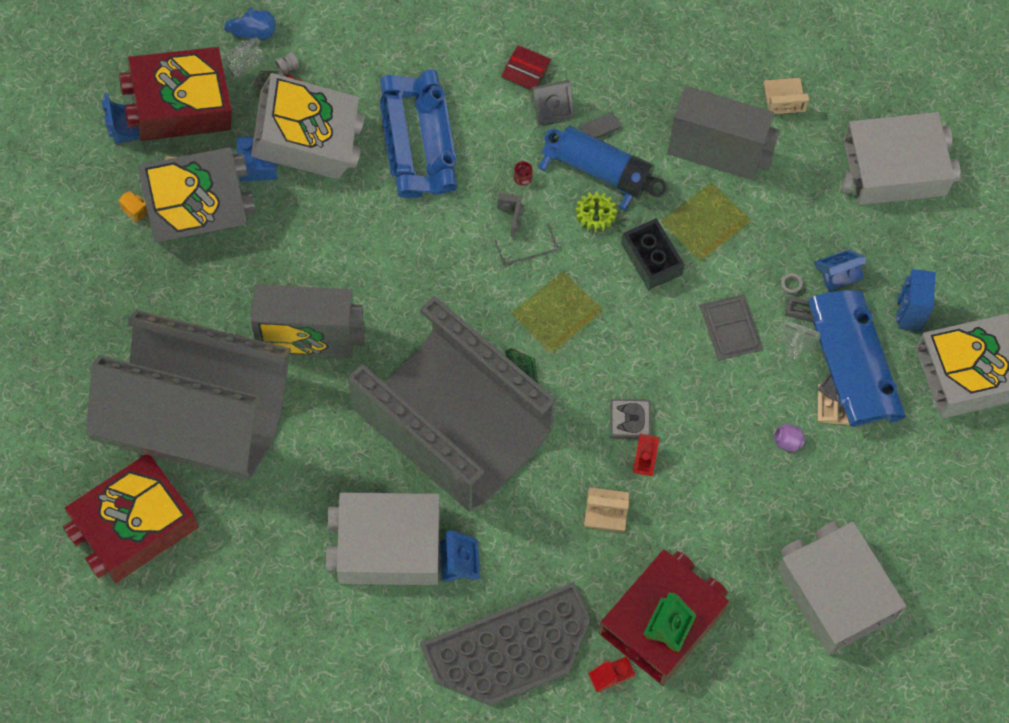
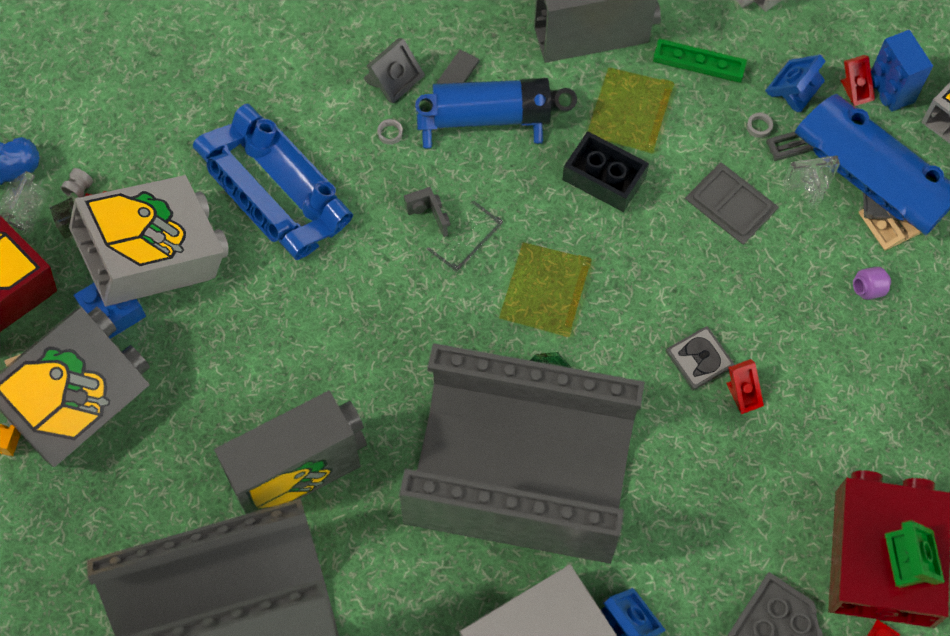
camera: 30 degrees left, 0 degrees up
dark red slope [501,45,552,90] -> none
dark red wheel [514,161,533,186] -> none
lime gear [575,191,617,232] -> none
tan bracket [584,487,629,533] -> none
none -> light grey piece [377,119,403,145]
none -> green plate [653,39,747,83]
none -> red slope [840,55,875,106]

